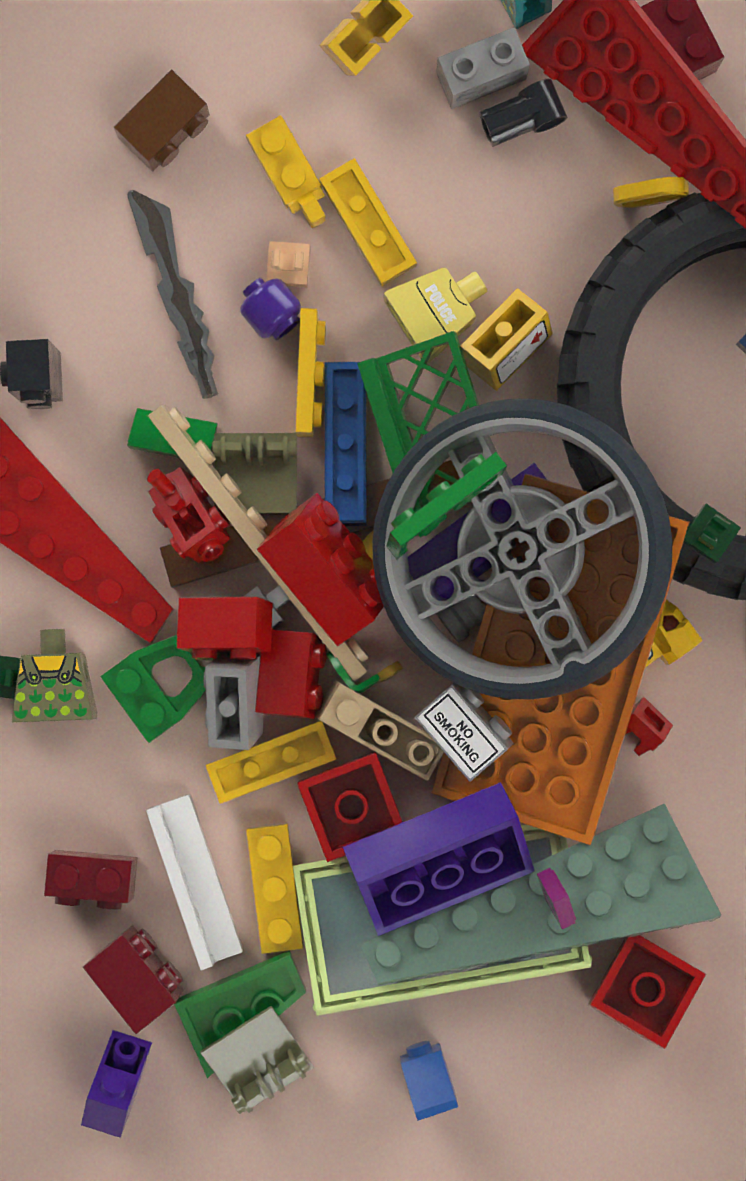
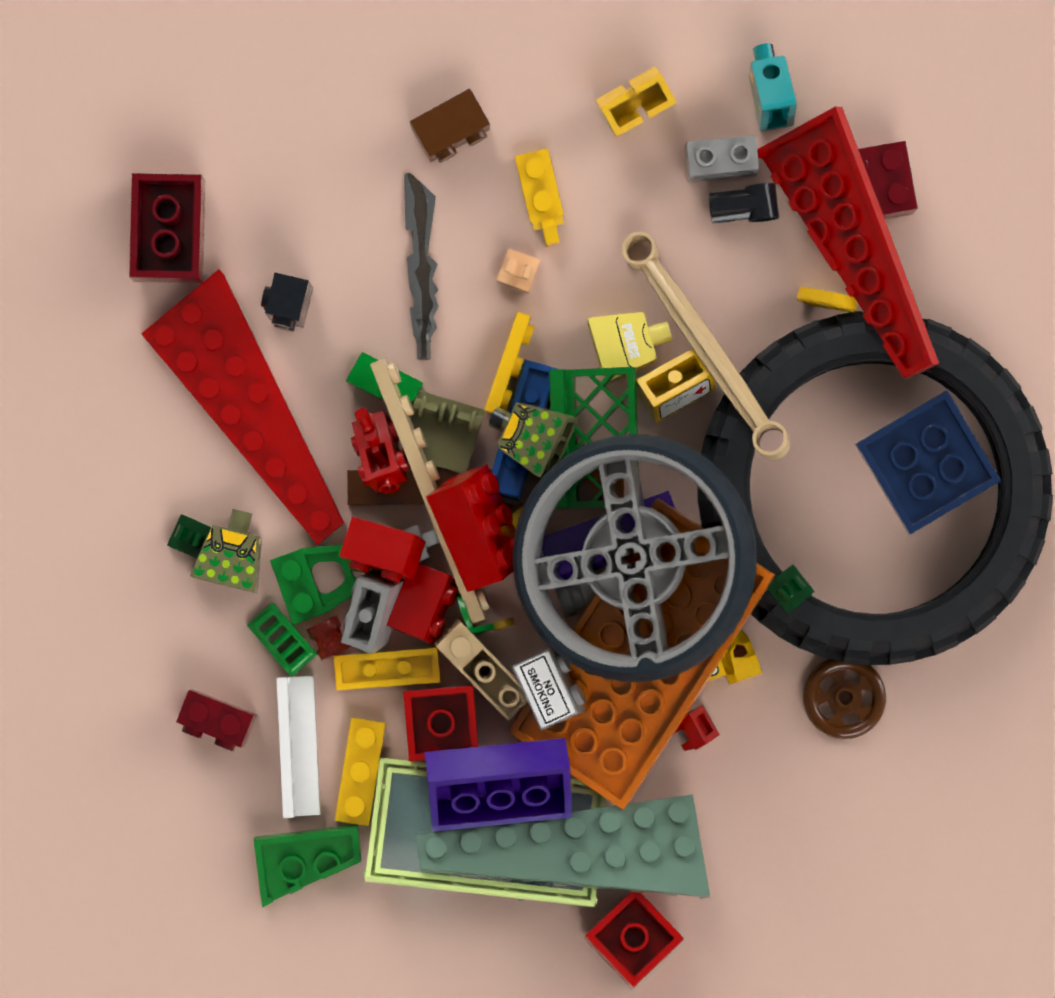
camera: 15 degrees right, 0 degrees up
dark purple slope [81,1030,152,1138] -> none
dark red brick [83,925,184,1035] -> none
hinge [200,1006,314,1114] -> none
dark purple head [240,278,301,340] -> none
yellow plate [319,158,417,286] -> none
green wing [386,452,507,560] -> none
blue slope [400,1041,458,1121] -> none
magenta tile [537,868,576,929] -> none
none -> green slope [247,602,318,677]
none -> clear red wheel [306,615,352,661]
none -> olive torso [489,402,579,478]
none -> tan piece [622,232,791,461]

